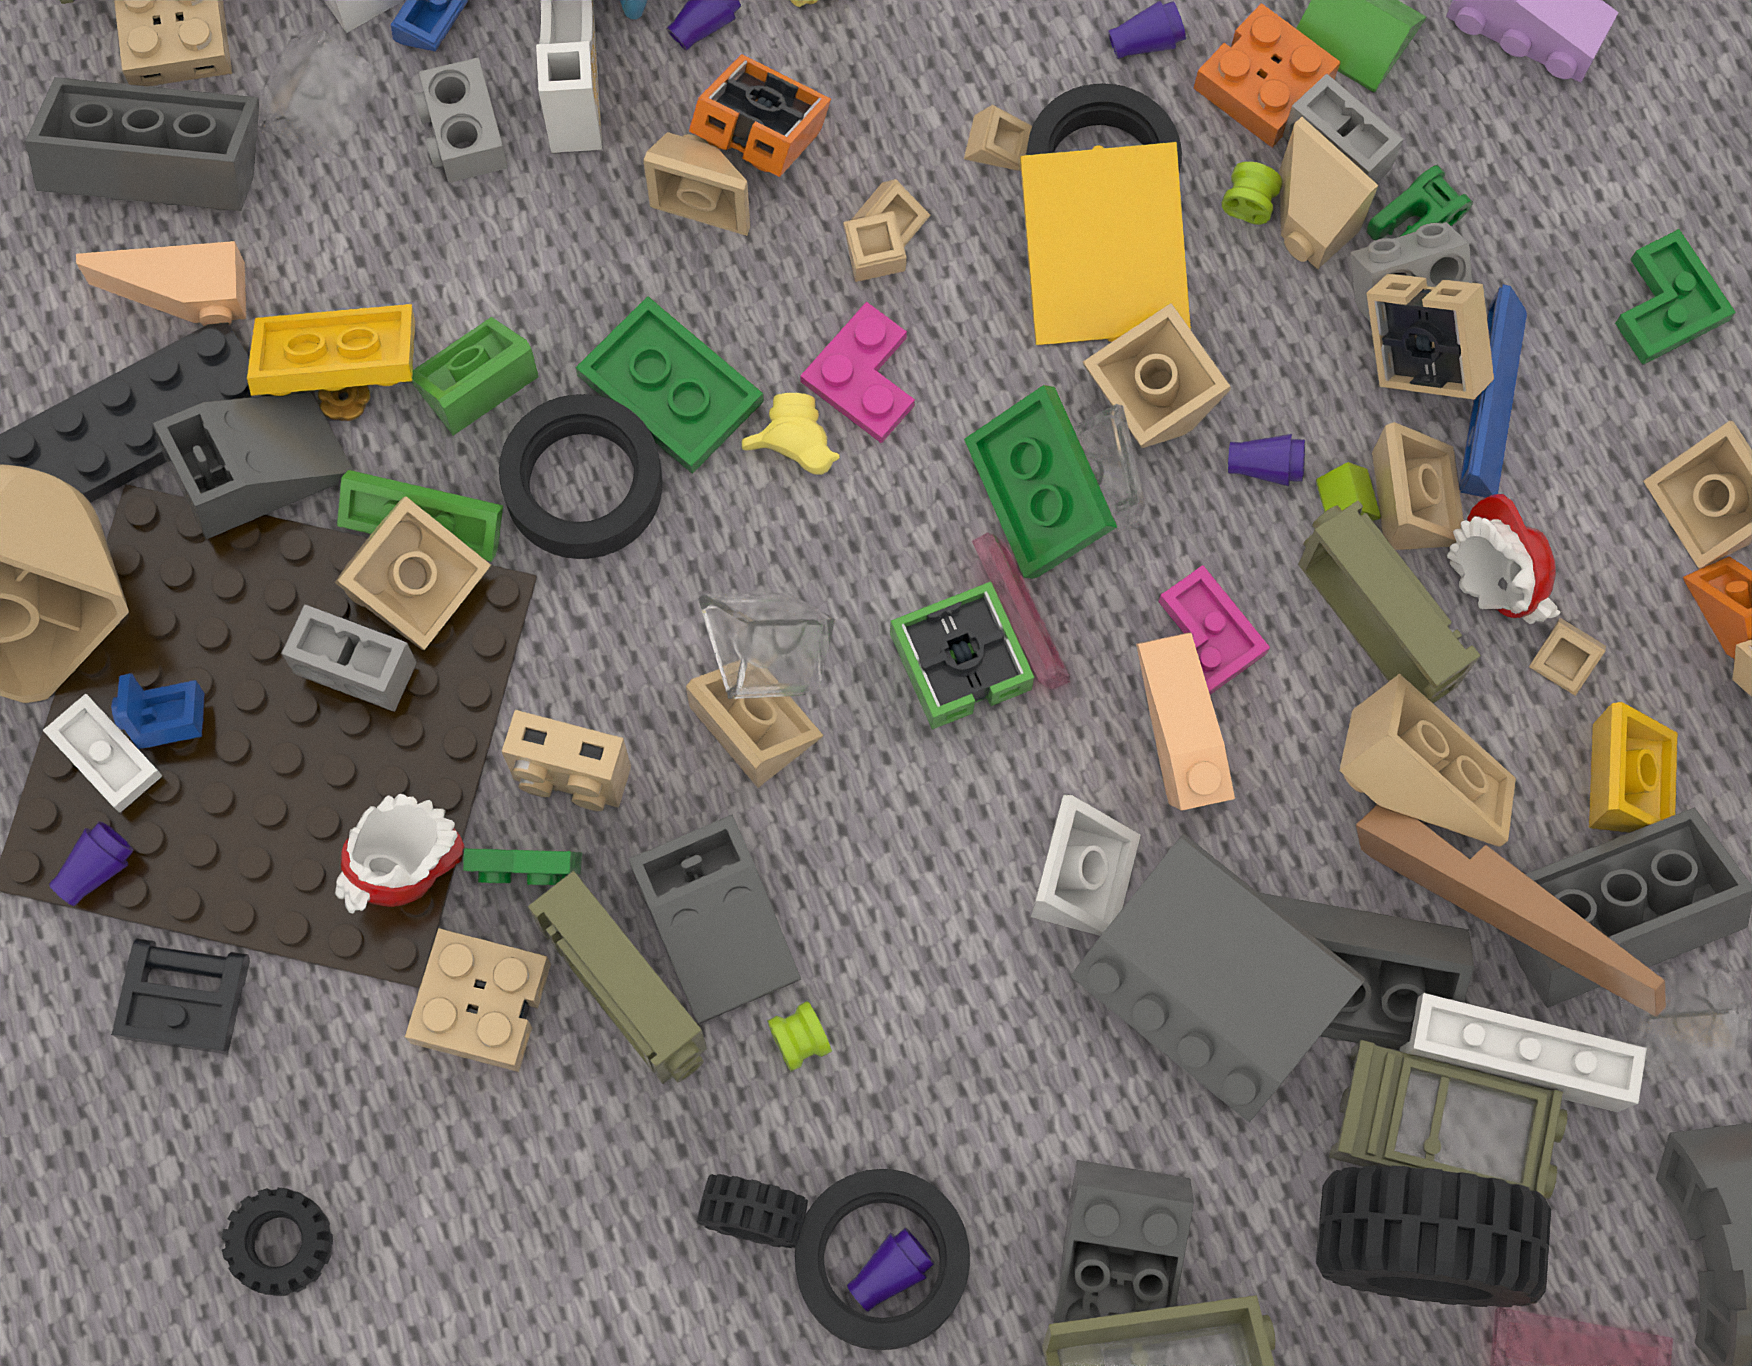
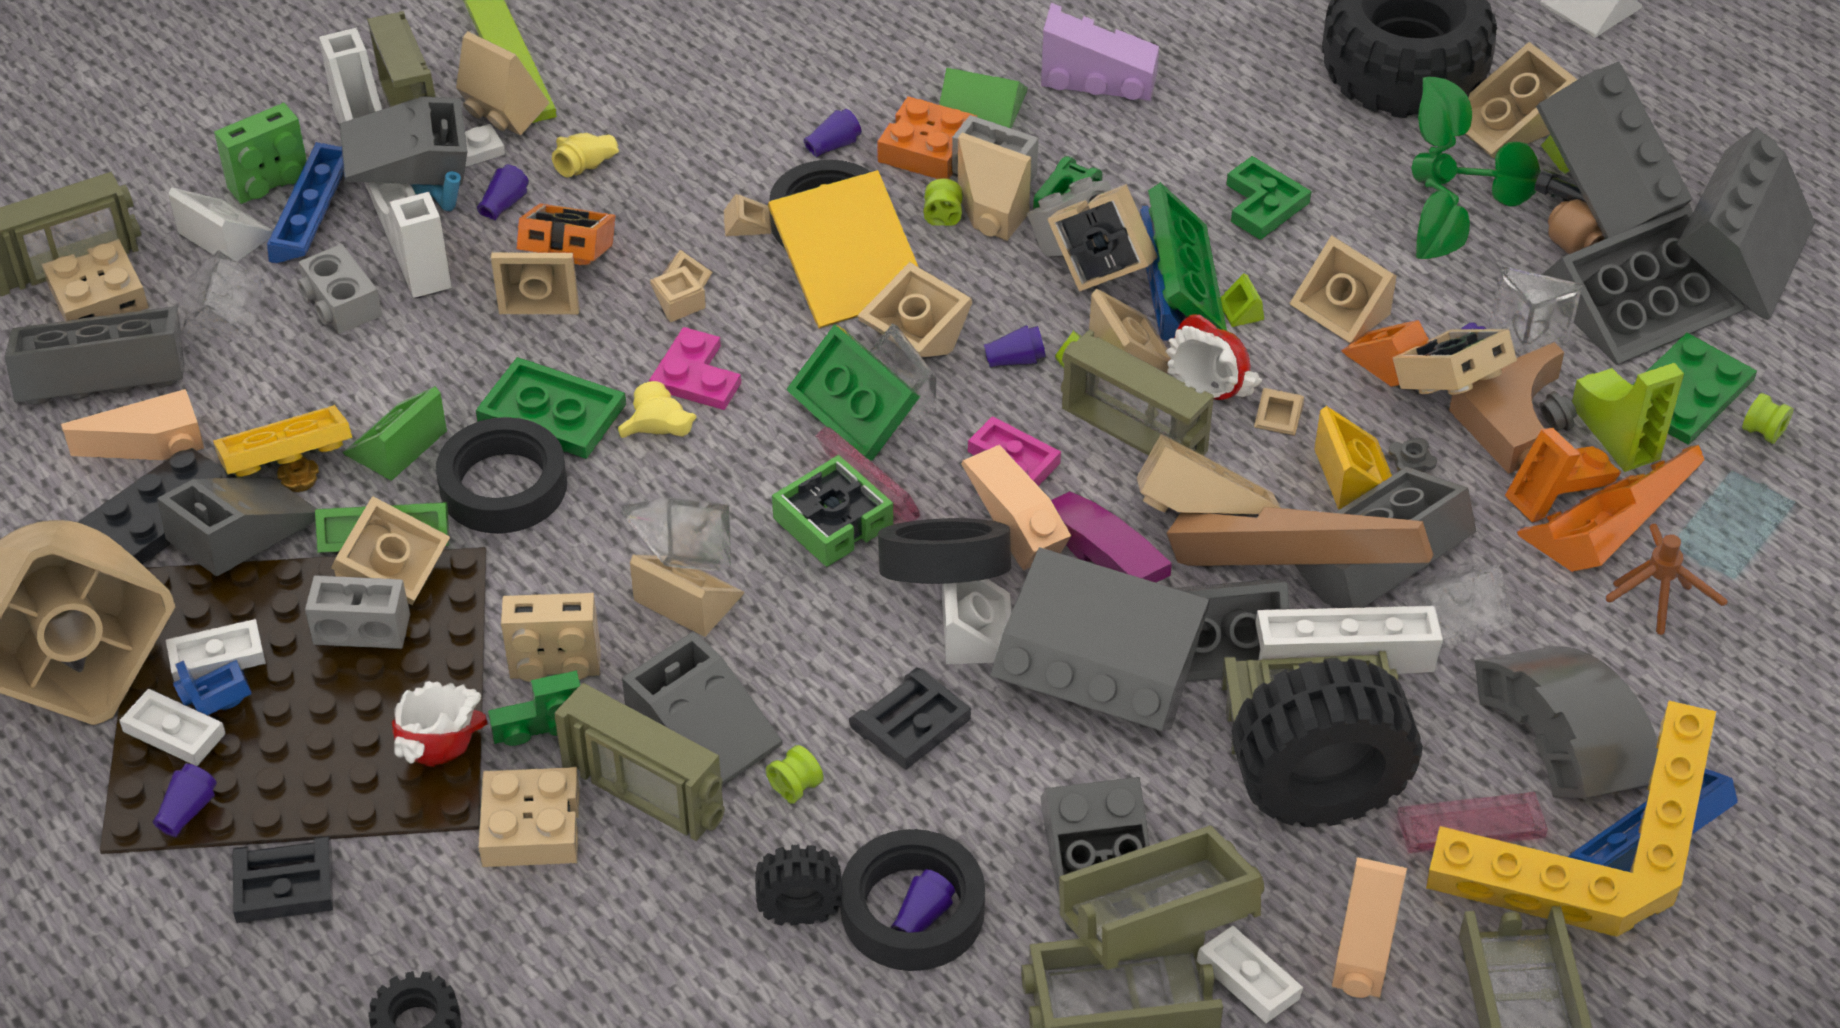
camera: 15 degrees left, 25 degrees down
none -> white plate [166,619,266,682]
none -> black plate [849,667,971,770]
none -> black tyre [878,518,1011,584]
none -> magenta slope [1051,491,1172,583]
none -> green plate [1148,182,1227,331]
none -> lime slope [1221,273,1265,327]
none -> dark grey plate [1388,438,1437,472]

